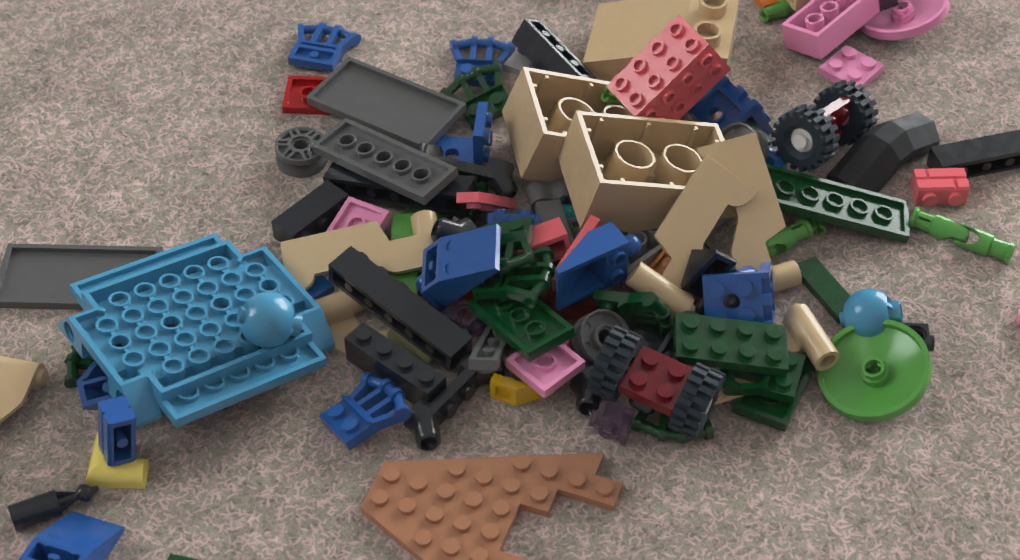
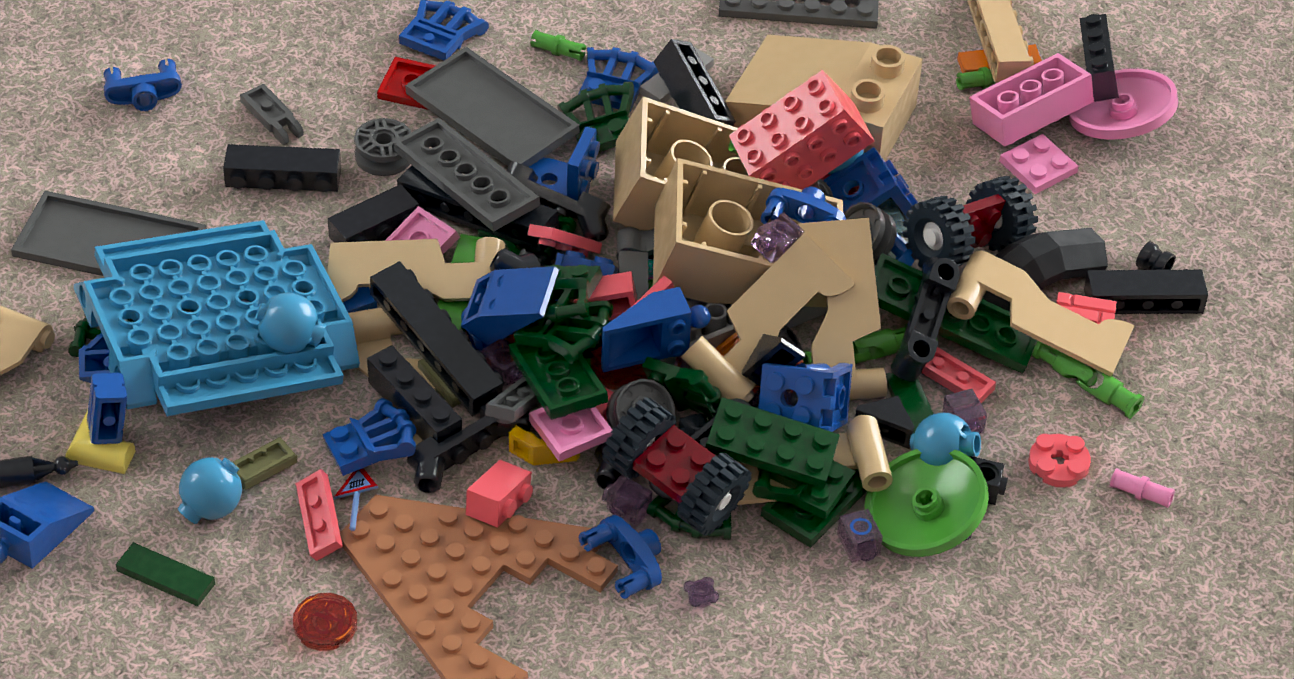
camera: 10 degrees right, 0 degrees up
none -> blue connector [103,59,182,111]
none -> dark azure brick [177,457,242,524]
none -> black brick [223,144,341,192]
none -> olive plate [232,437,298,491]
none -> dark grey hinge [240,84,304,145]
none -> coral plate [295,469,343,561]
none -> piece [334,468,379,531]
none -> coral brick [466,460,533,528]
none -> bright green pin [530,30,586,61]
none -> blue connector [578,515,662,599]
none -> clear purple plate [683,577,719,608]
none -> clear purple brick [751,212,804,263]
none -> blue connector [761,187,846,228]
none -> brick [837,509,883,563]
none -> black slope [855,396,915,449]
none -> black plate [890,257,960,382]
none -> coral plate [921,347,996,407]
none -> clear purple brick [942,389,987,434]
none -> tan door [947,251,1135,377]
none -> coral plate [1028,434,1091,487]
none -> black wheel [1136,241,1176,270]

